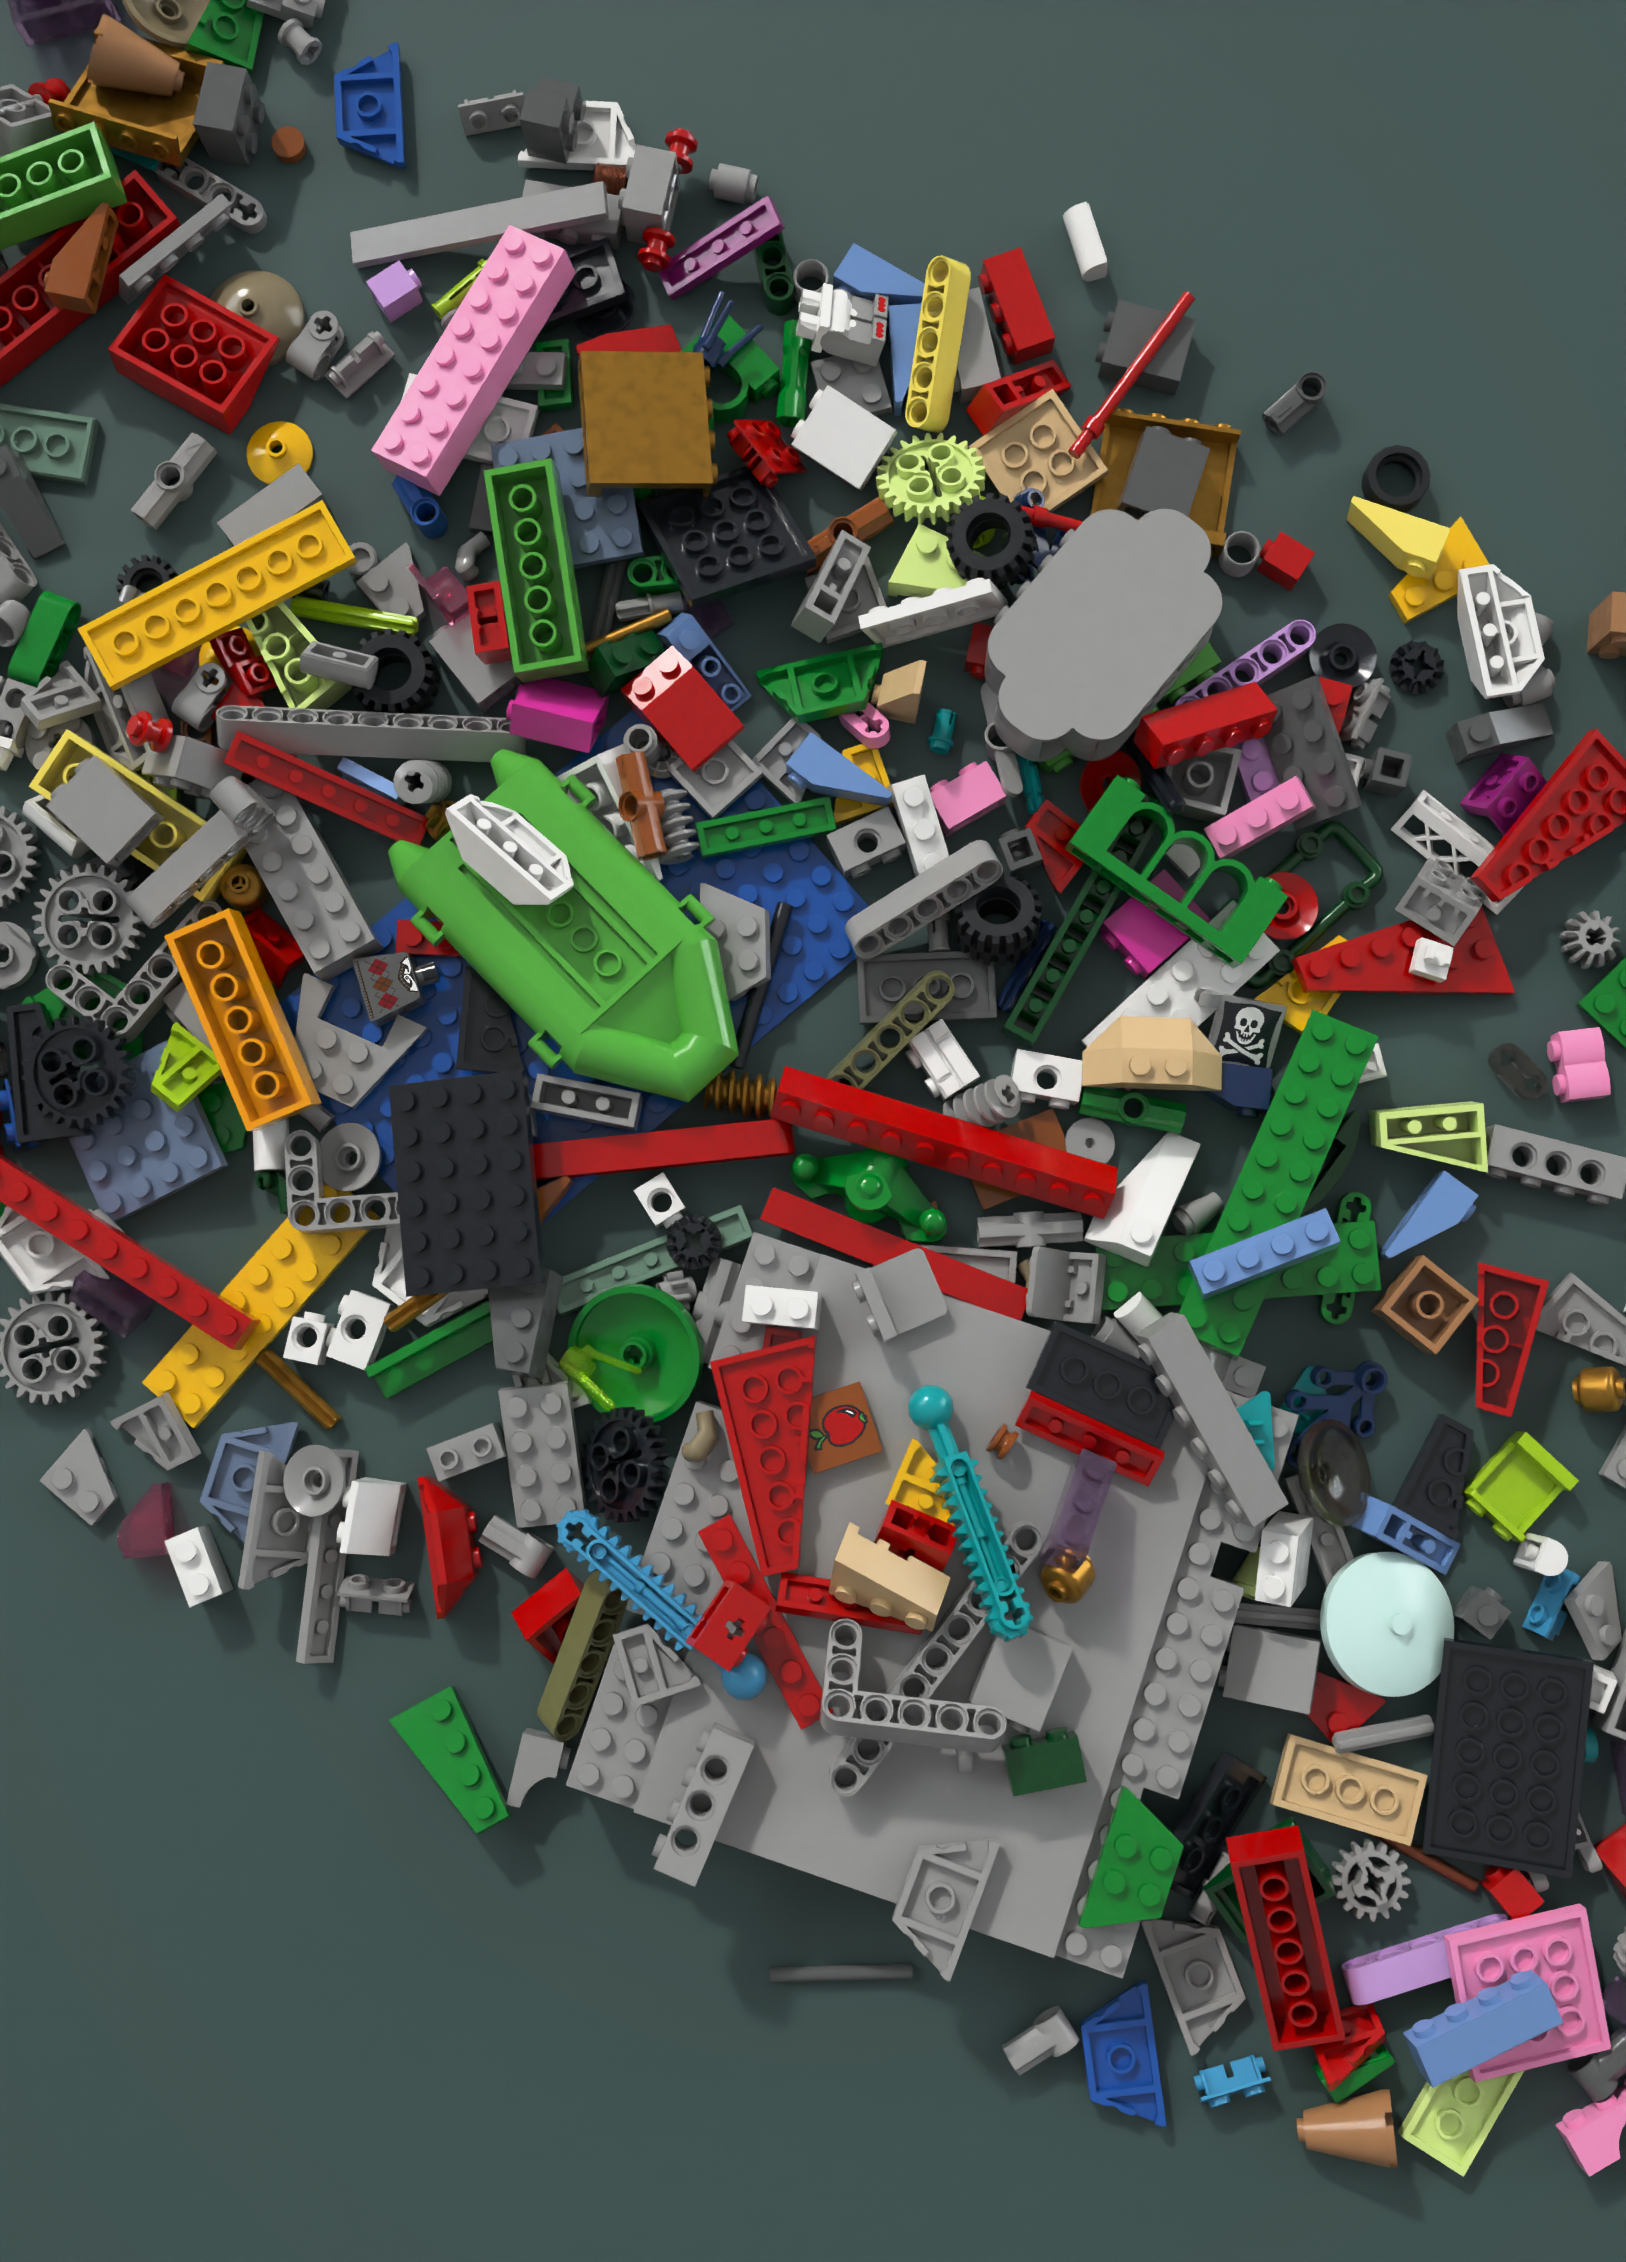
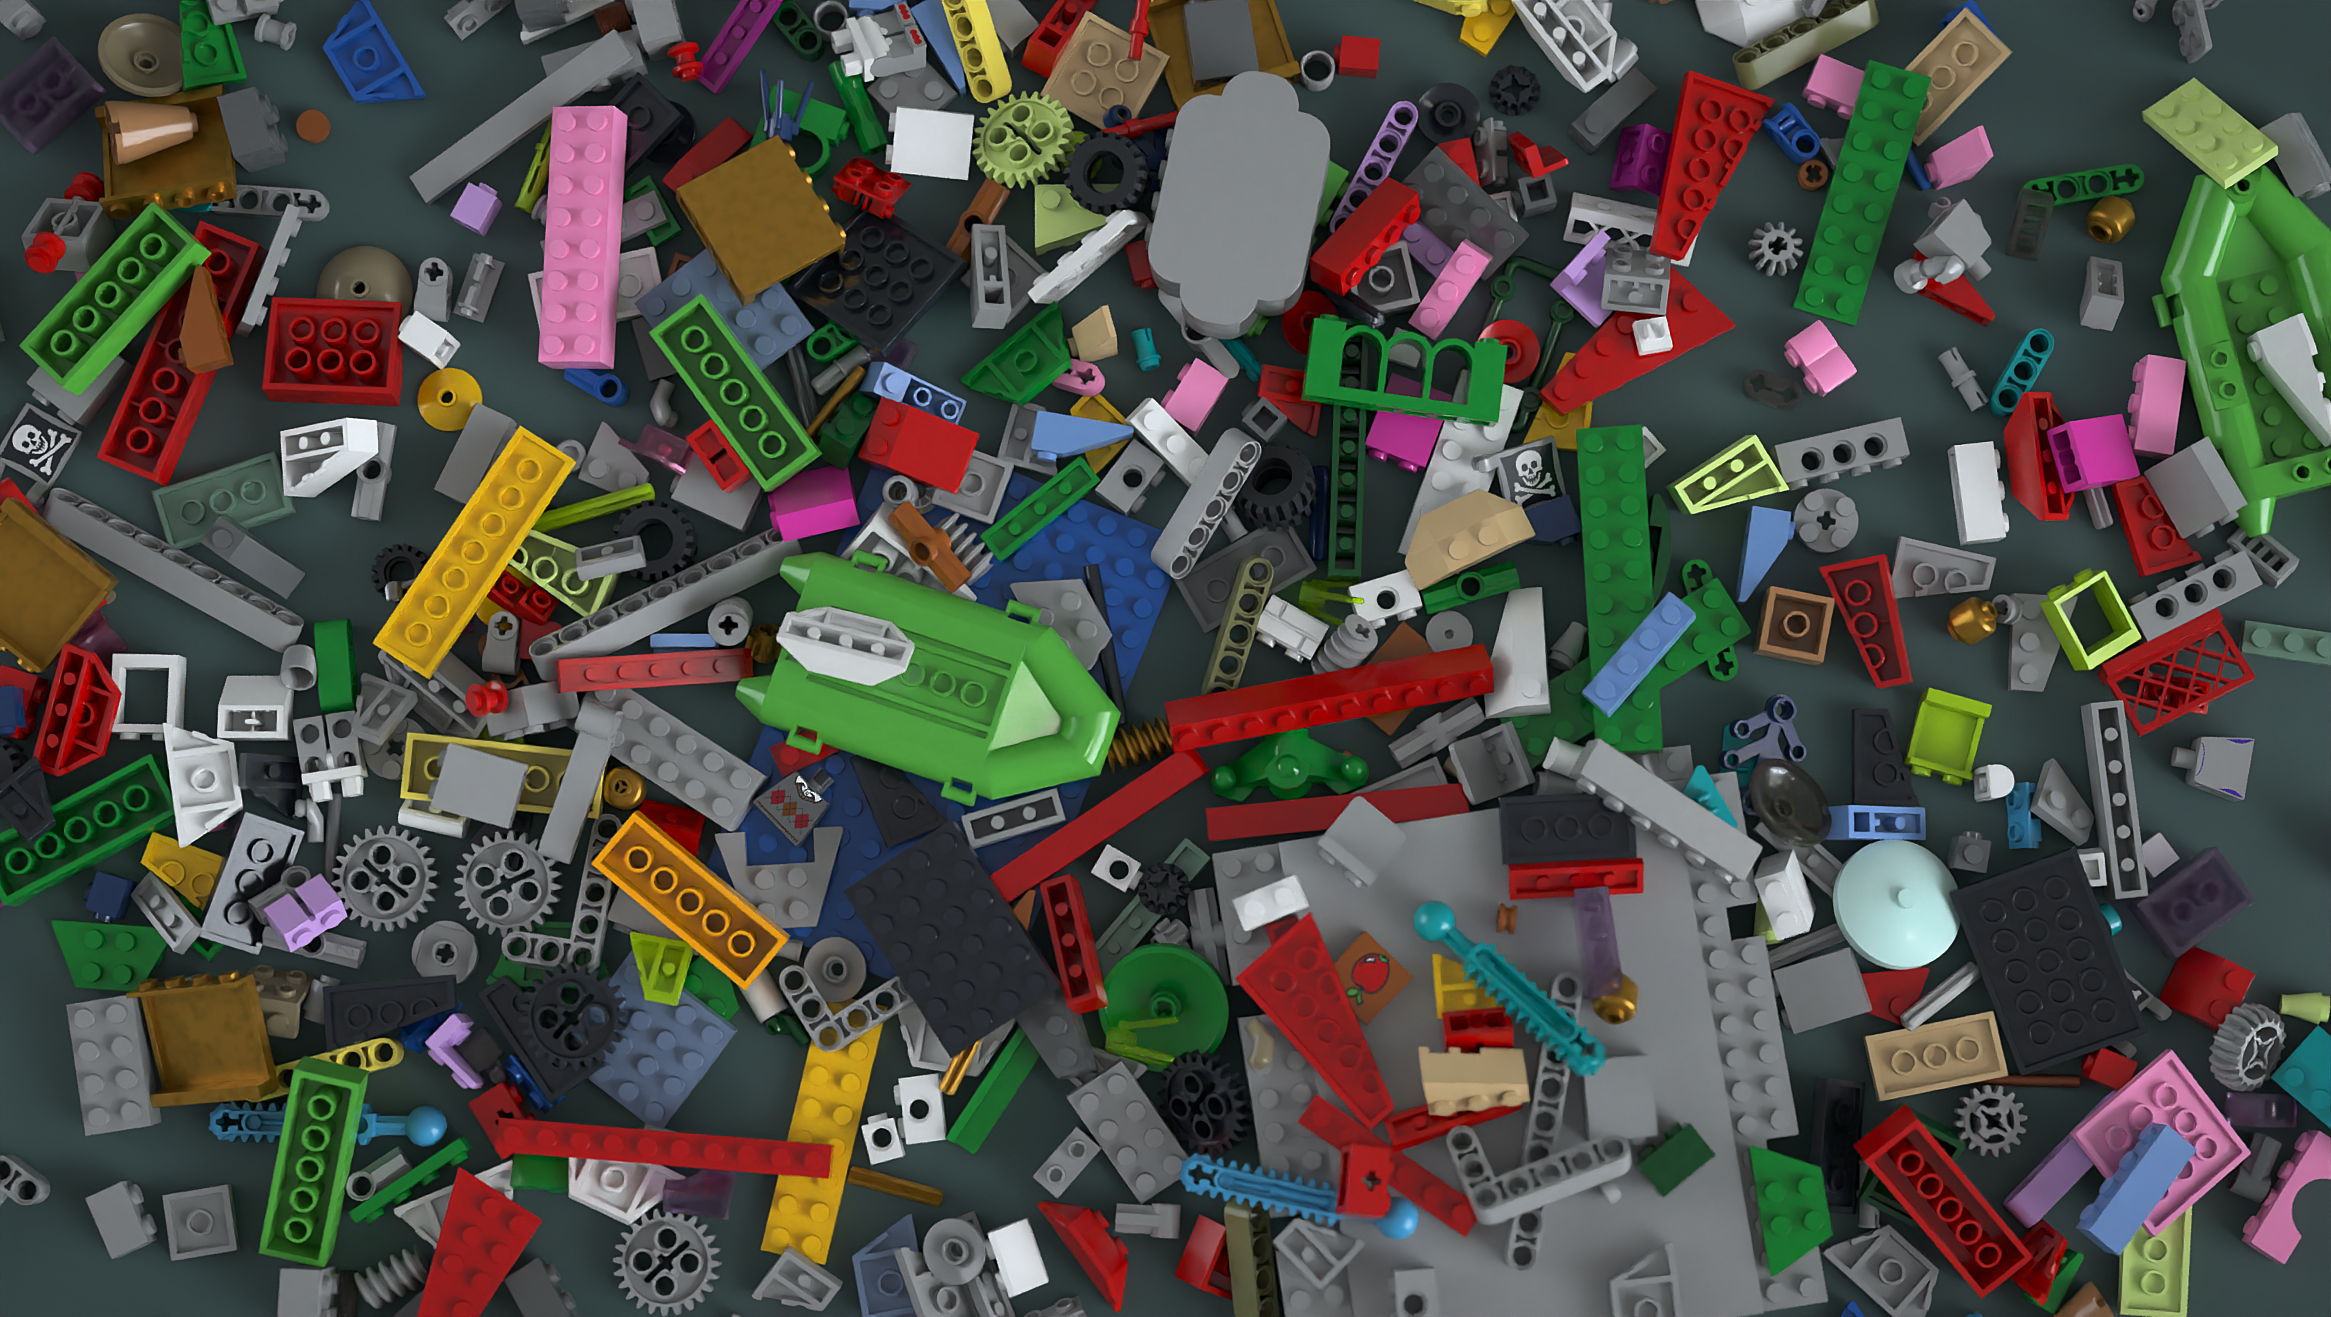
camera: 30 degrees left, 0 degrees up
none -> white wedge [280,418,378,498]
none -> white brick [398,311,461,370]
none -> red brick [1039,874,1109,1015]
none -> clear neon green plant [1298,579,1364,626]
none -> red panel [1507,131,1569,179]
none -> lavender bracket [1550,229,1613,328]
none -> light grey plate [1792,489,1859,554]

